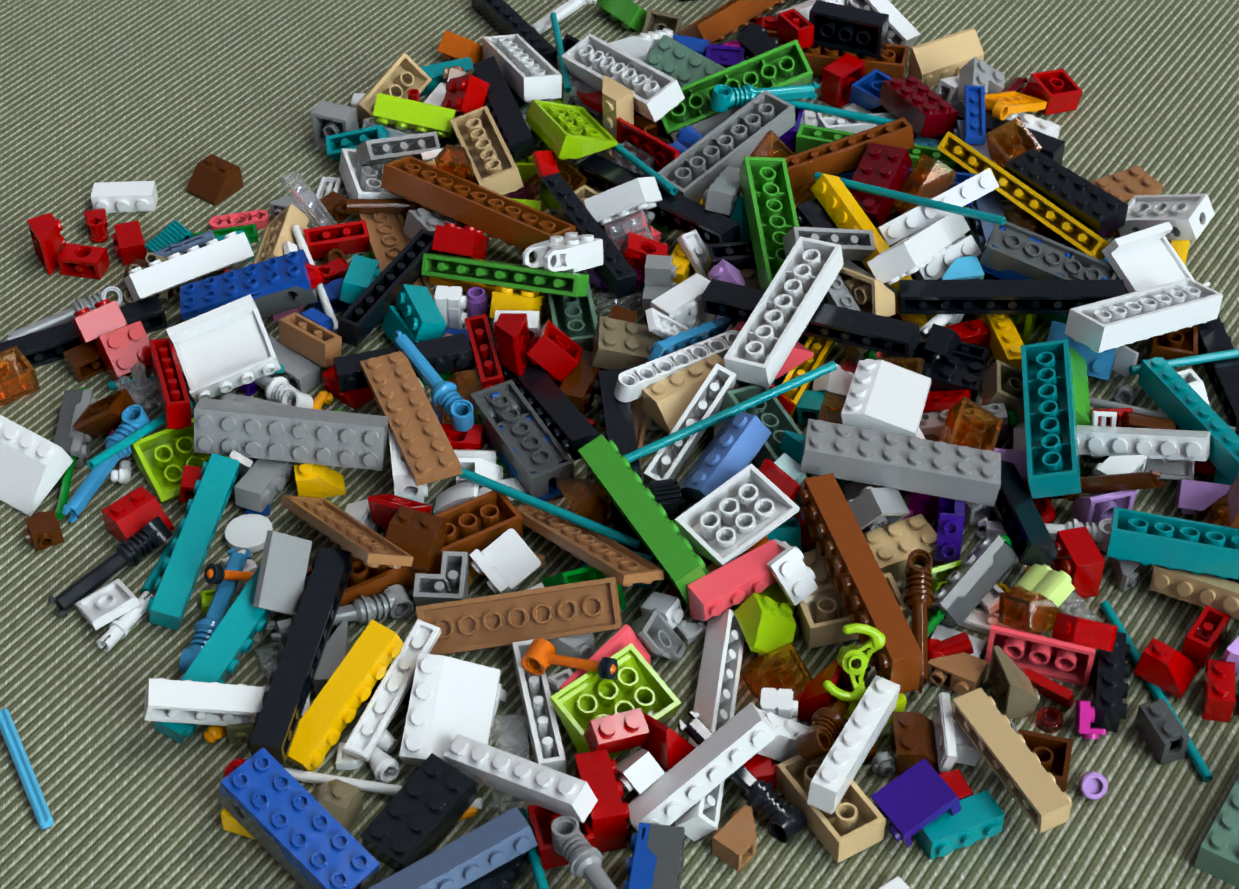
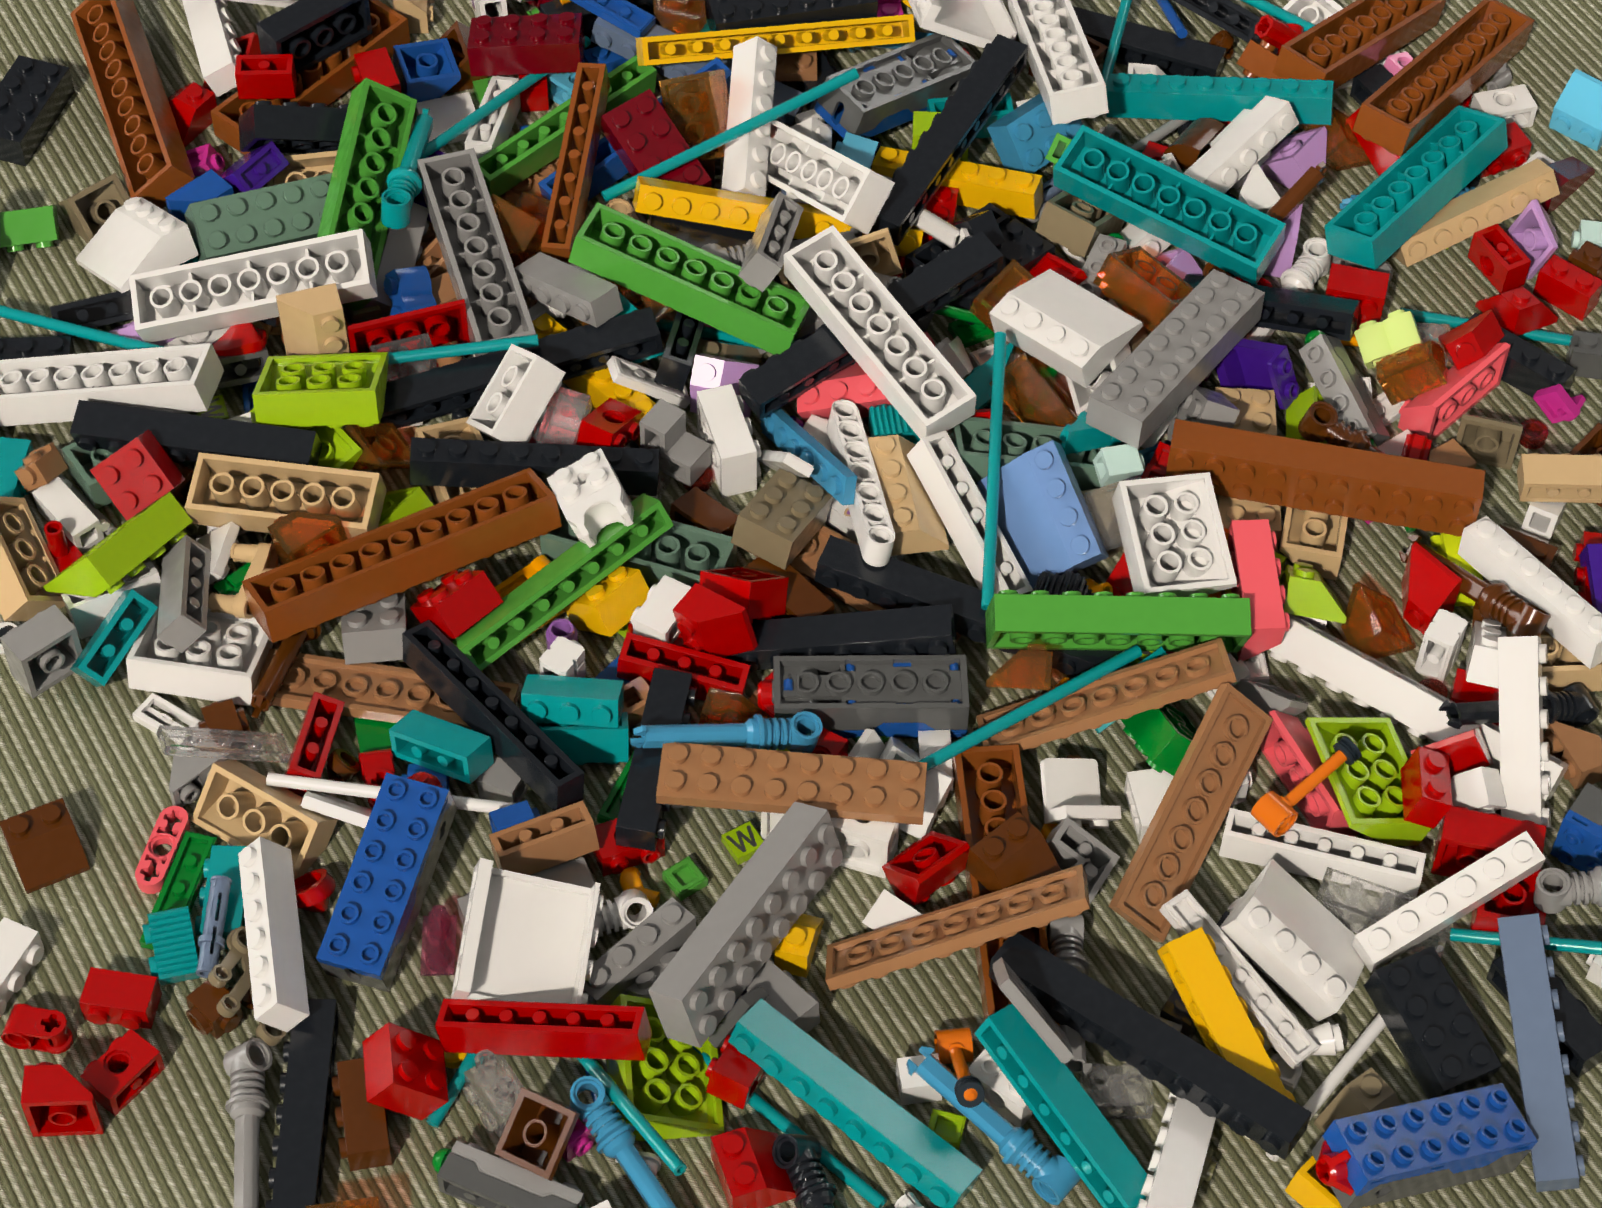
camera: 65 degrees left, 10 degrees up
brick [70,298,128,343] -> none
white tile [225,514,273,553] -> none
red tile [531,150,559,179] -> none
red tile [759,459,802,502] -> none
white bracket [767,539,819,606] -> none
lime piece [823,623,885,702] -> none
white tile [932,692,957,772] -> none
red tile [1024,668,1075,709] -> none

